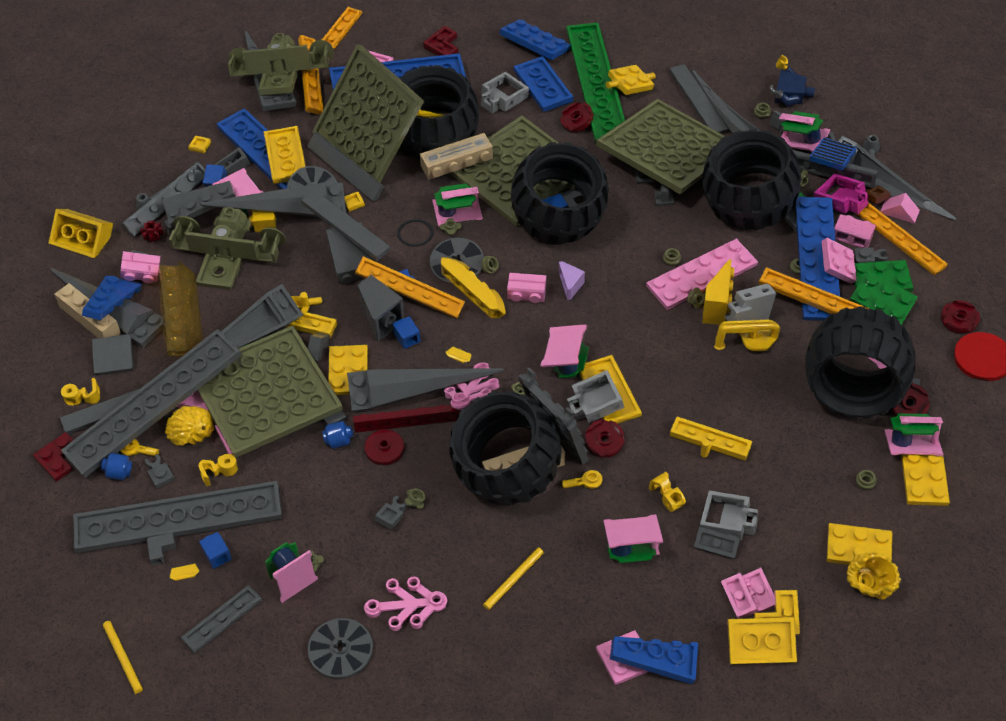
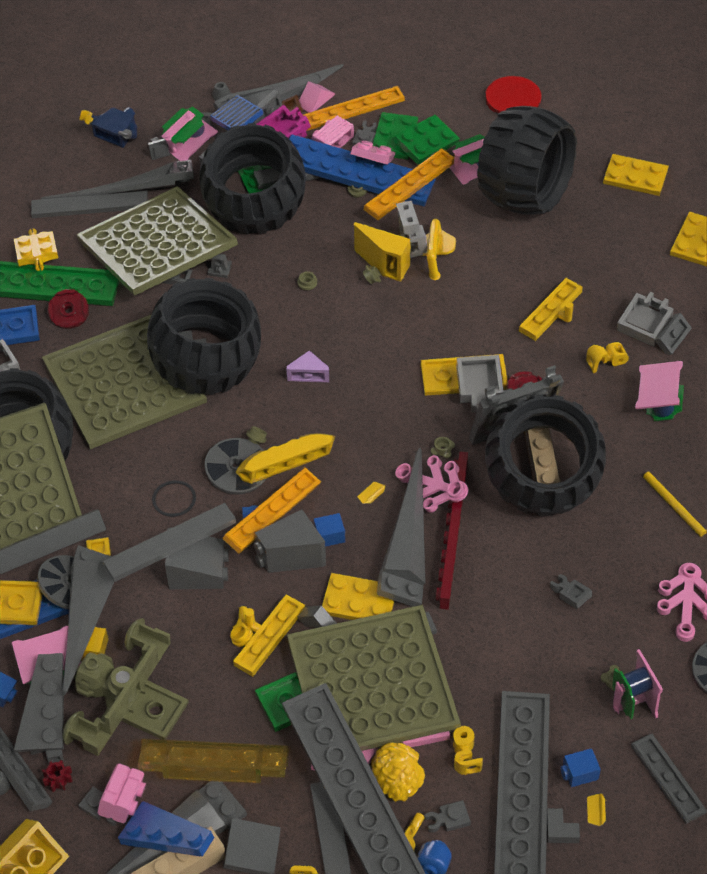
camera: 75 degrees left, 0 degrees up
dark grey plate [221,284,303,348] -> none
blue head [323,421,353,449] -> none
dark red plate [365,430,404,465] -> none
olive plate [405,488,426,509] -> none
tan brick [420,133,493,180] -> none
piece [432,183,483,226] -> none
olive plate [440,218,461,235] -> none
bright pink brick [507,273,546,303] -> none
bright pink piece [541,324,589,378] -> none
bright pink plate [646,239,758,310] -> none
olive plate [754,103,771,118] -> none
olive plate [856,470,877,490] -> none
piece [885,413,943,456] -> none
dark red plate [941,300,980,334] -> none

